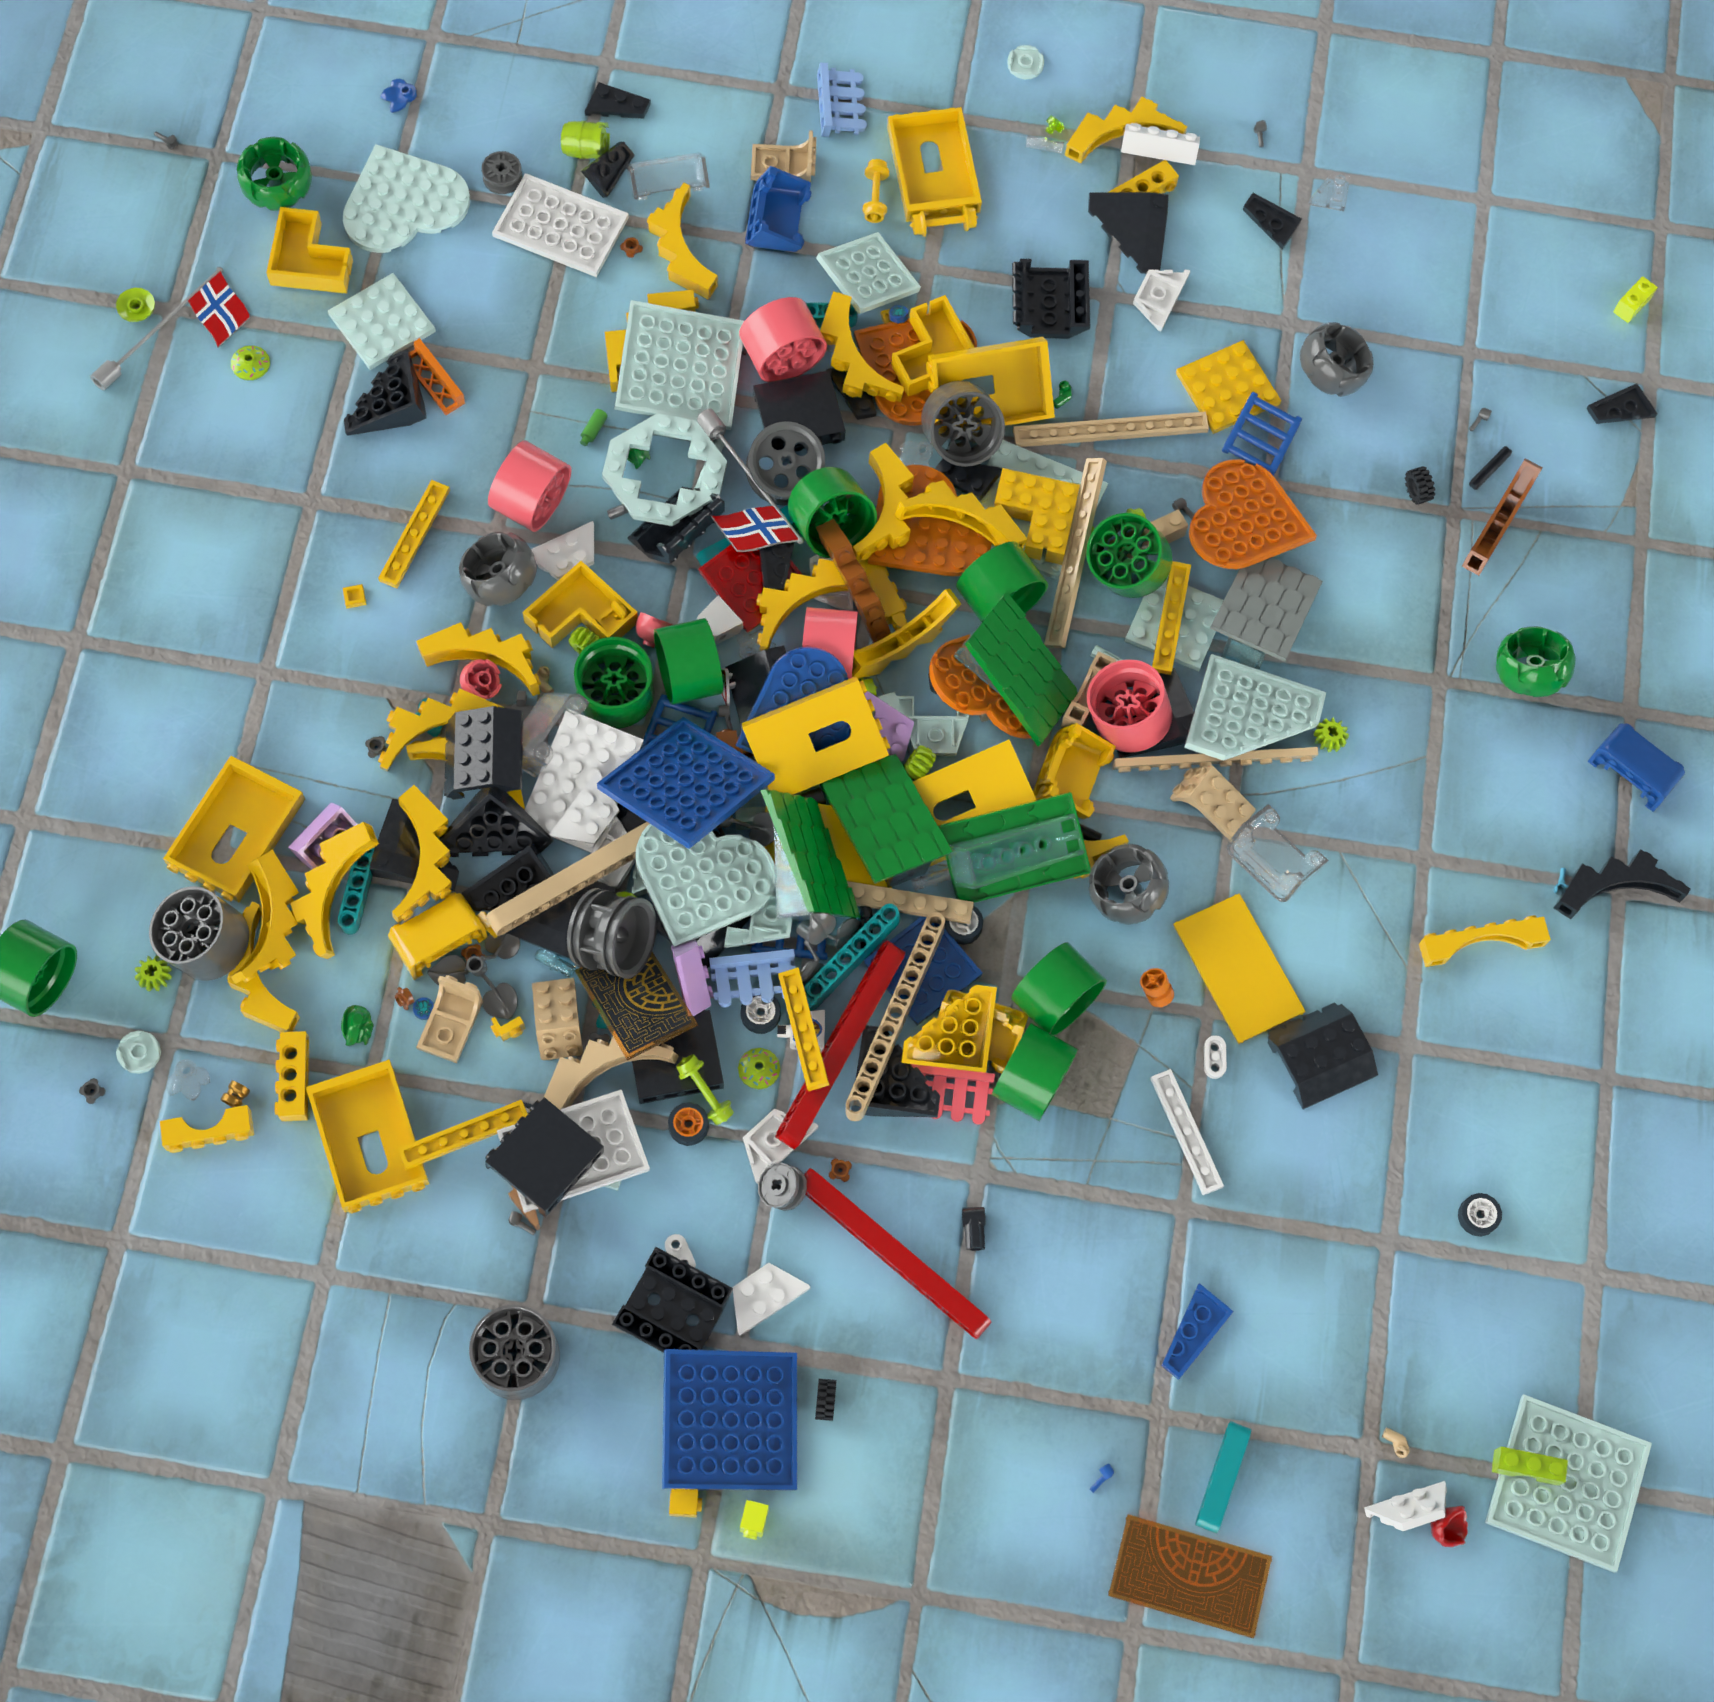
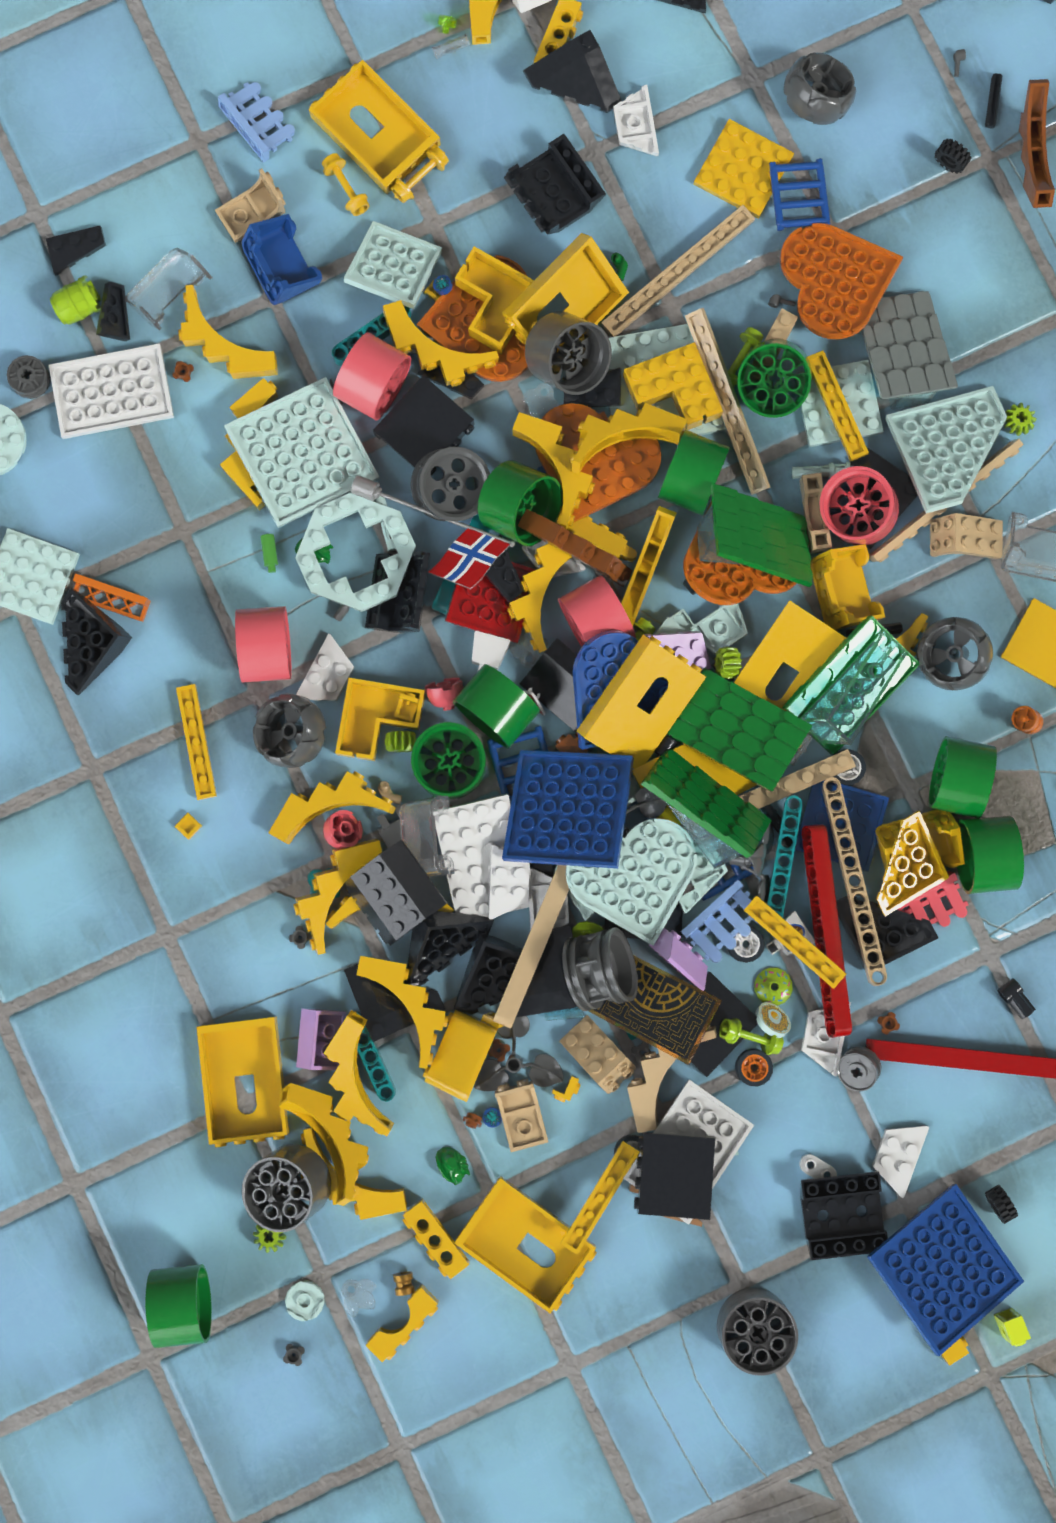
camera: 30 degrees left, 15 degrees up
dark grey hand [509,1211,536,1235] -> none
dark grey hand [719,705,733,731] -> none
none -> tile [755,1002,791,1038]

